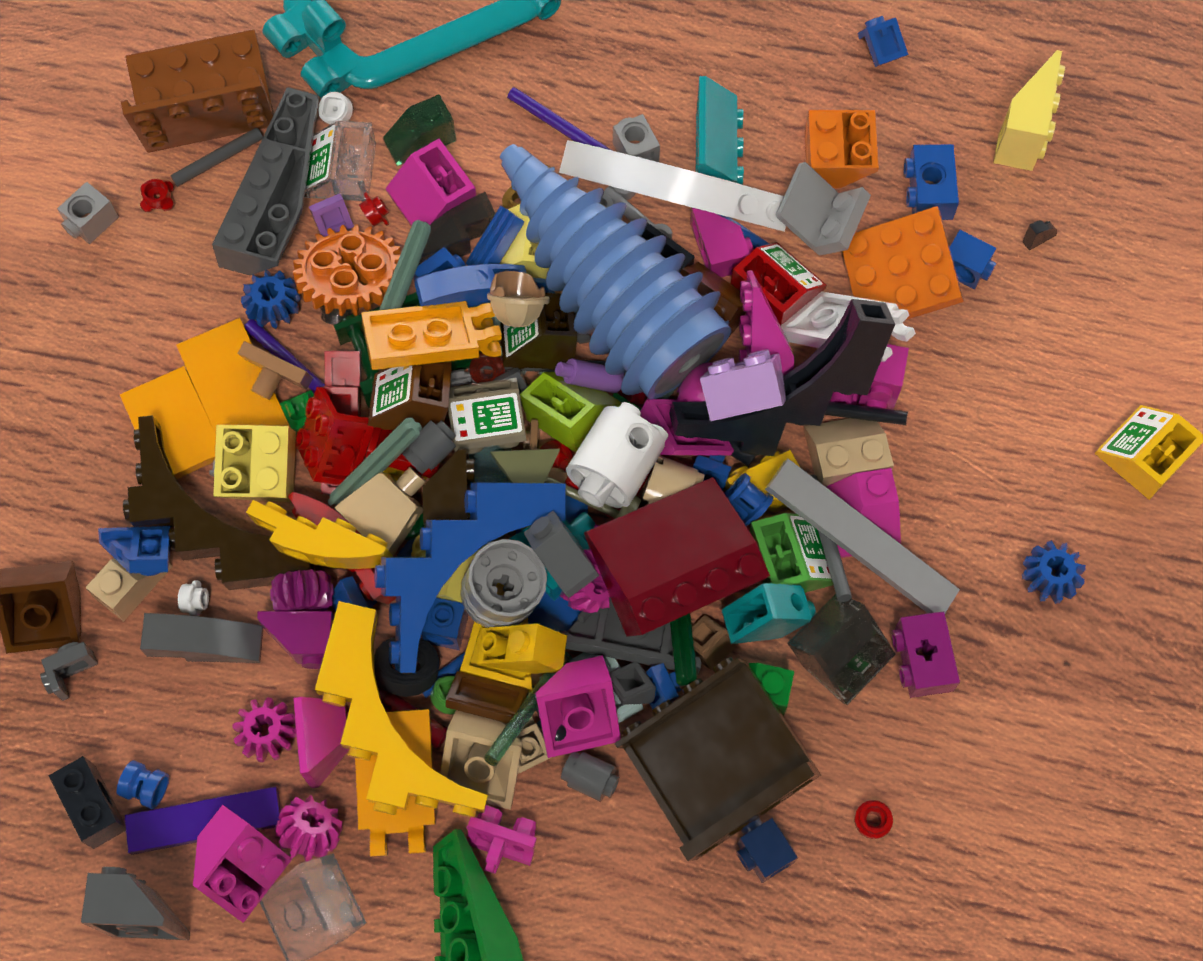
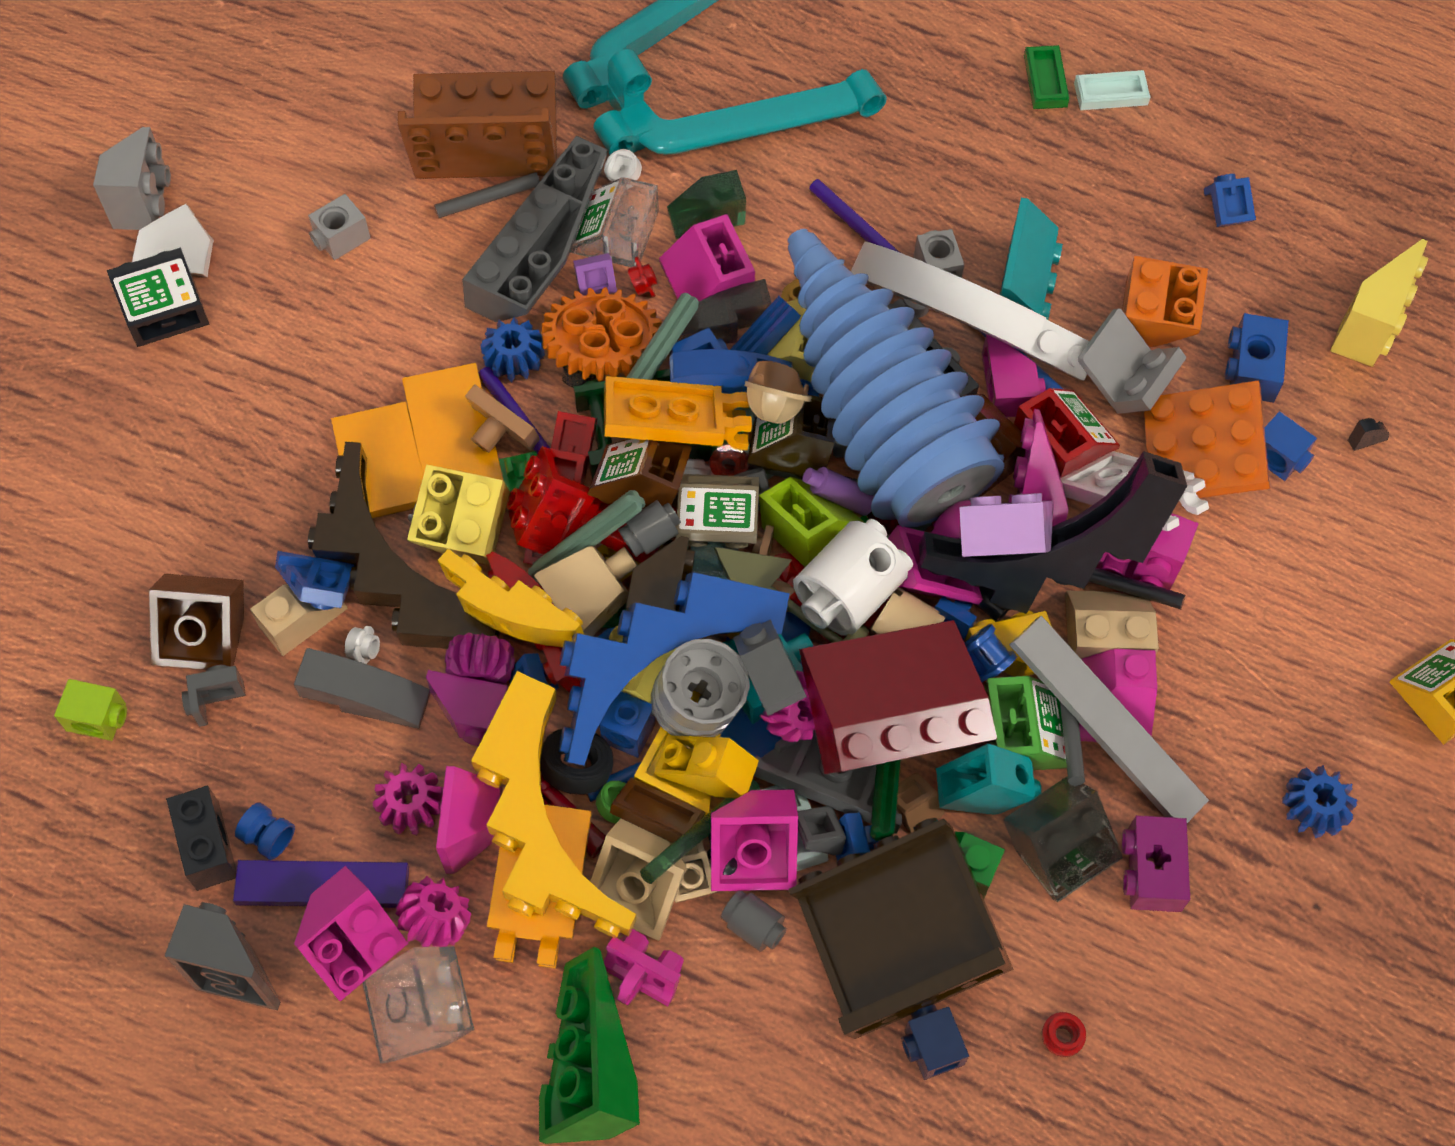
camera: 10 degrees right, 5 degrees down
red plate [140,179,174,212] -> none

